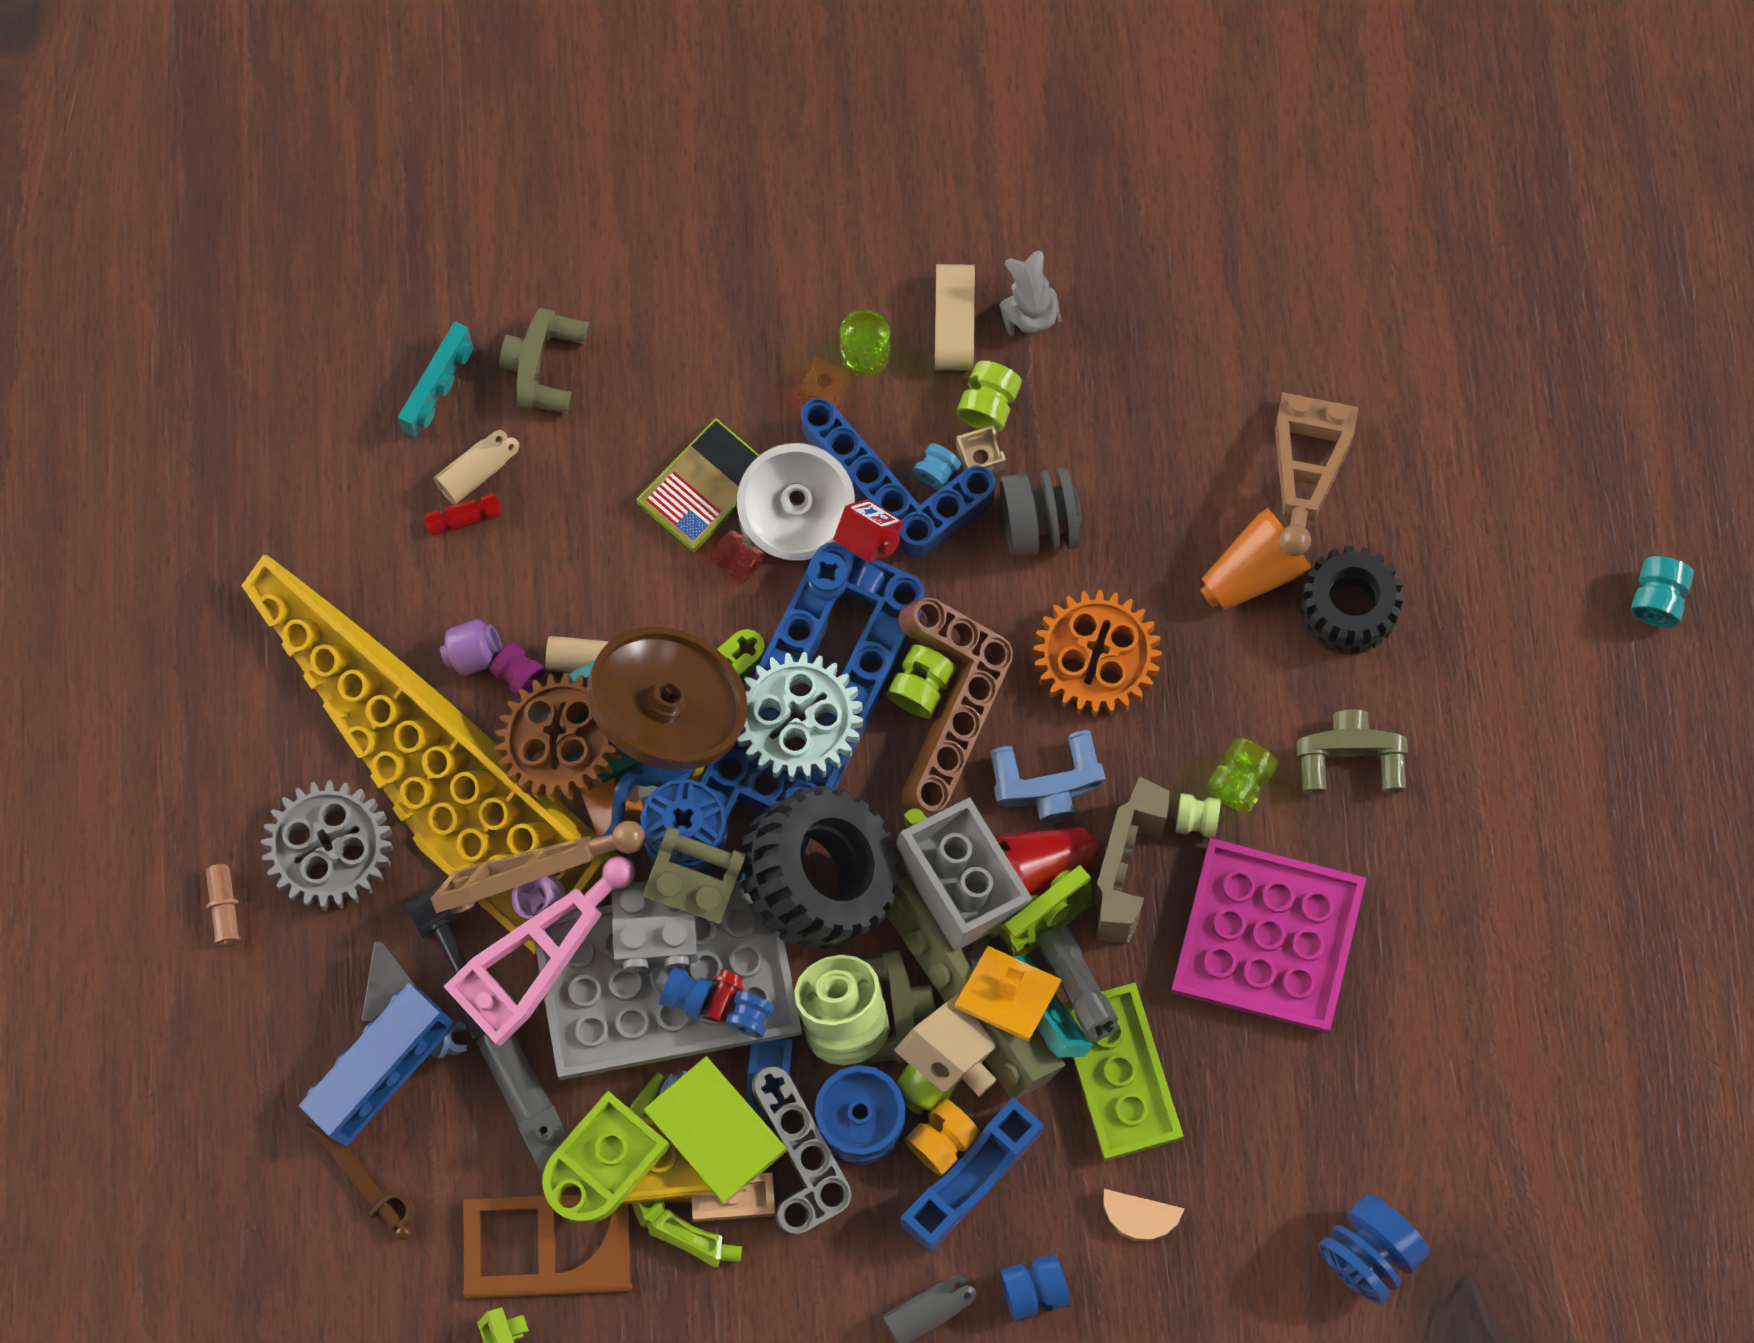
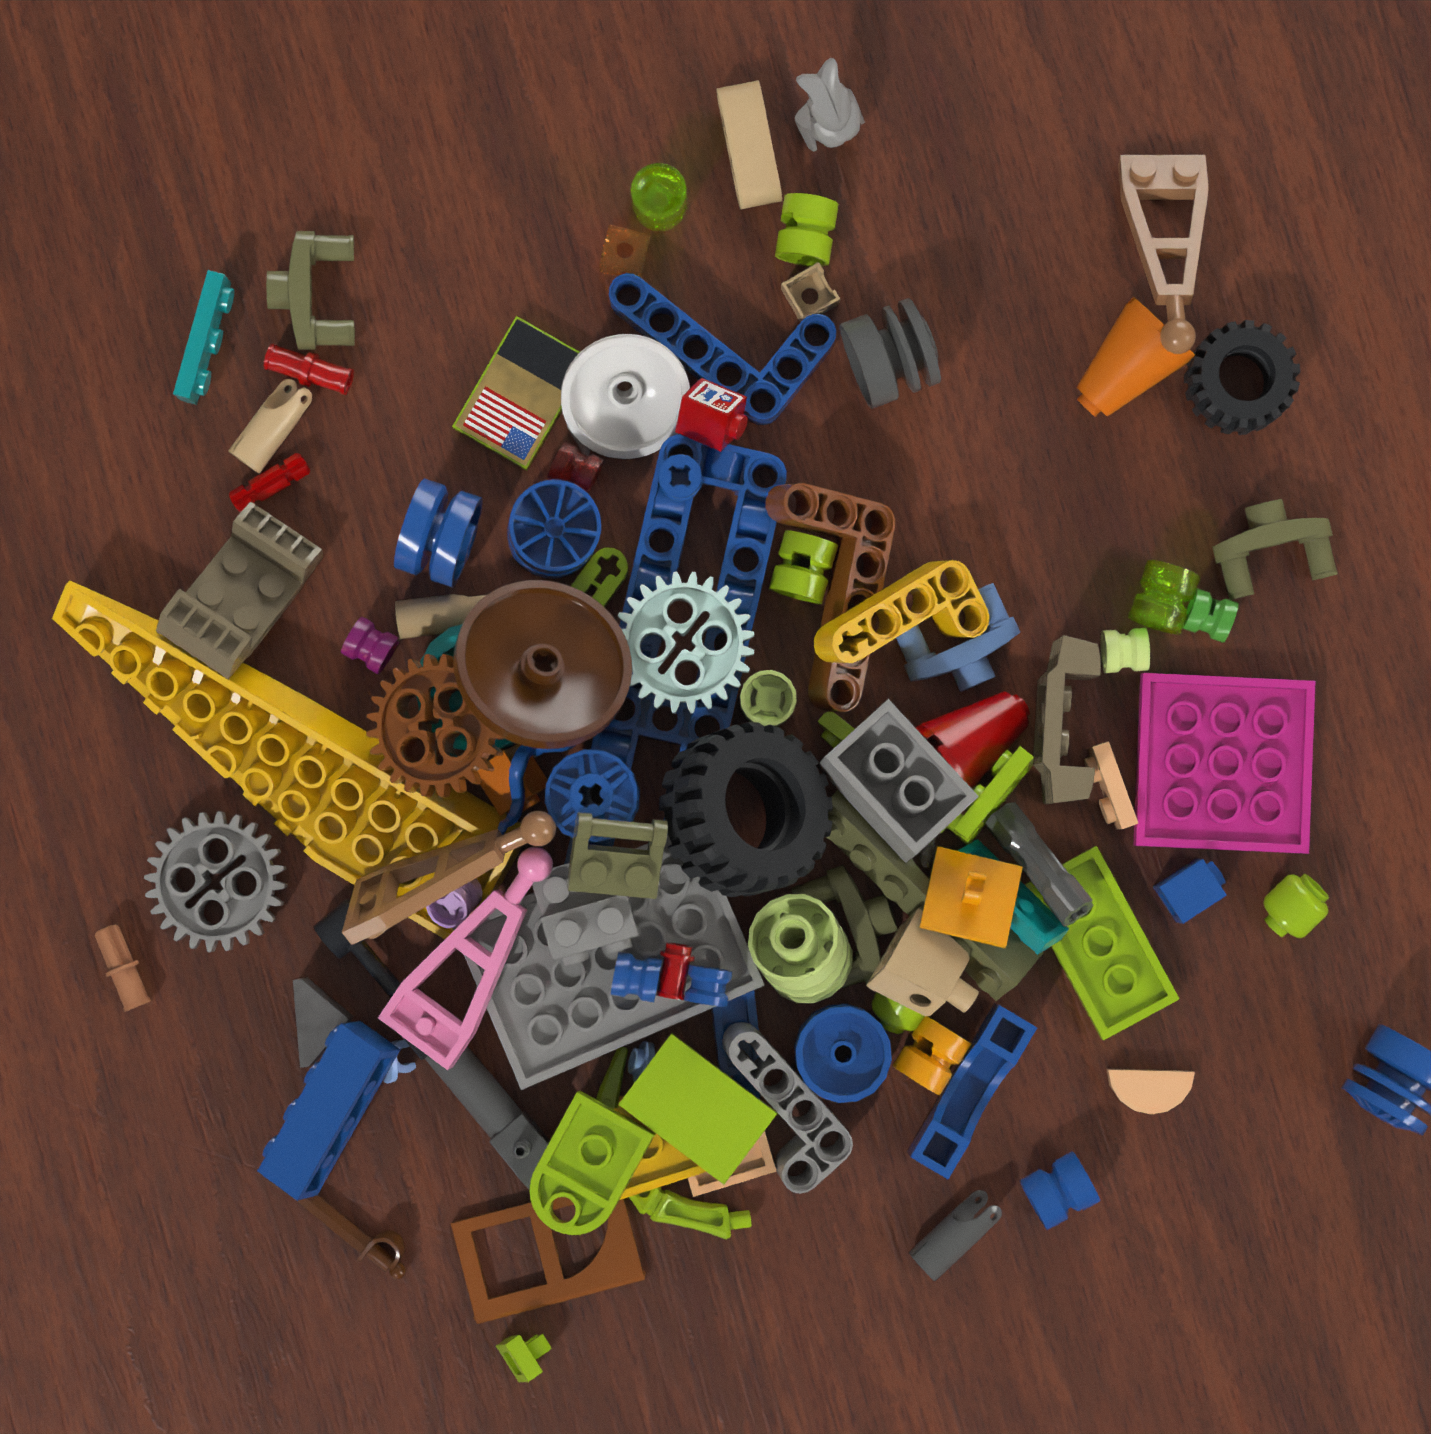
camera: 15 degrees left, 15 degrees up
medium lavender head [440,619,502,676] -> none
dark azure wheel [913,443,962,491] -> none
orange gear [1033,590,1162,717] -> none
none -> dark tan plate [156,501,323,680]
none -> red pin [263,343,354,395]
none -> blue wheel [394,478,483,588]
none -> blue wheel [507,480,601,579]
none -> yellowish green wheel [740,670,797,727]
none -> yellow beam [814,560,990,663]
none -> light nougat plate [1084,741,1138,830]
none -> blue brick [1153,858,1226,924]
none -> bright green wheel [1182,588,1238,643]
none -> lime head [1263,874,1329,938]

